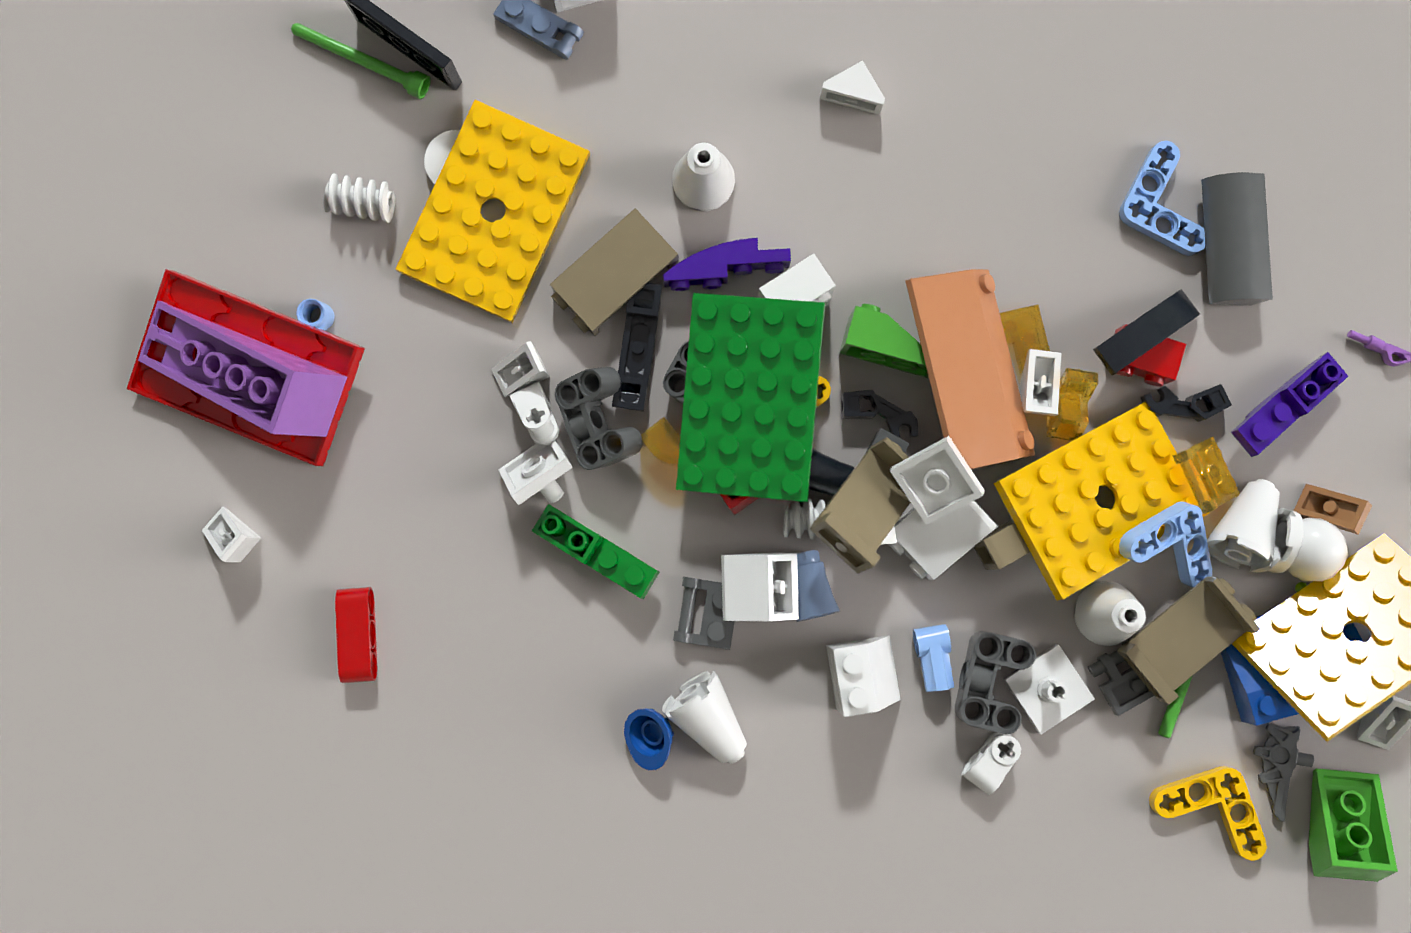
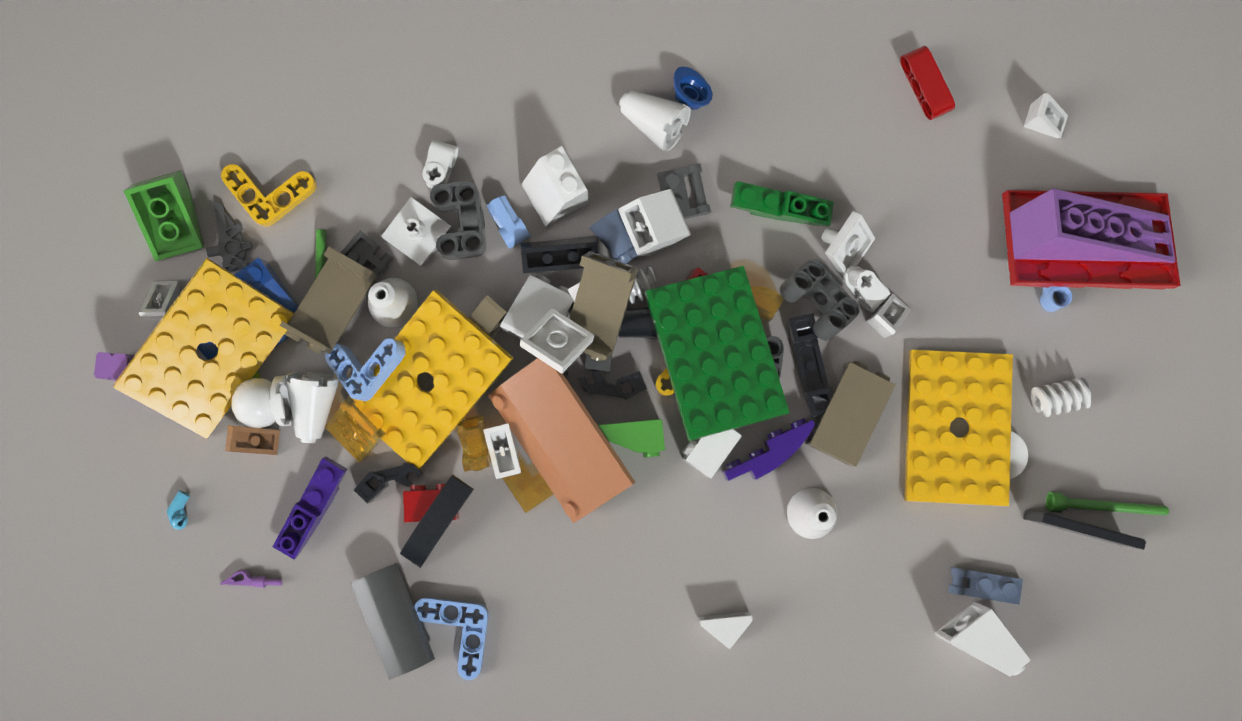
camera: 155 degrees right, 0 degrees up
none -> black brick [521,236,598,274]

